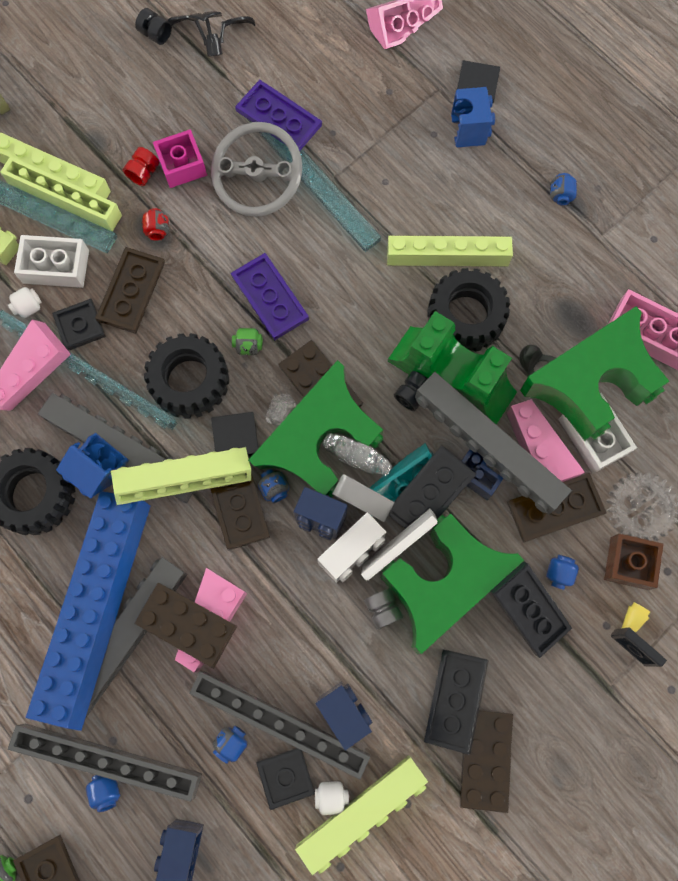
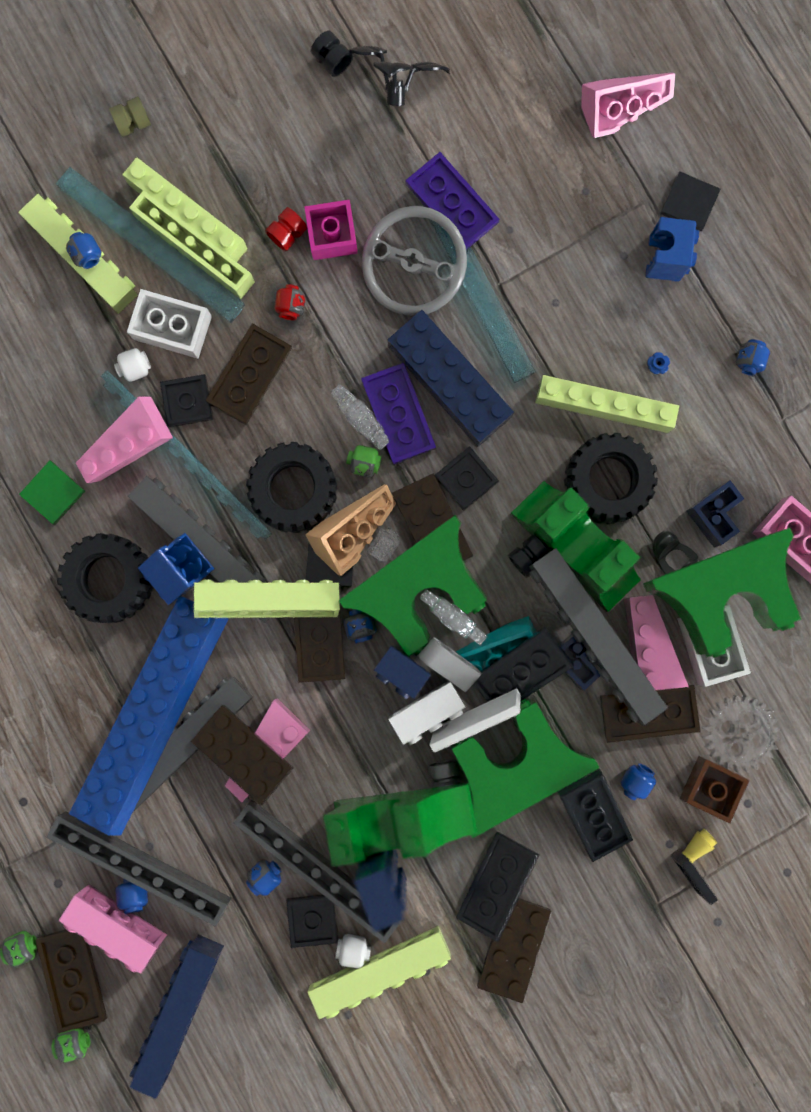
camera: 15 degrees right, 10 degrees up
none -> bright pink brick [59,885,167,974]
none -> light nougat wedge [305,484,396,576]
none -> green piece [323,783,477,866]
none -> clear gear [331,384,389,450]
none -> dark blue brick [387,310,514,447]
none -> black tile [435,446,499,511]
none -> blue plate [647,352,670,374]
none -> dark blue brick [686,480,744,547]

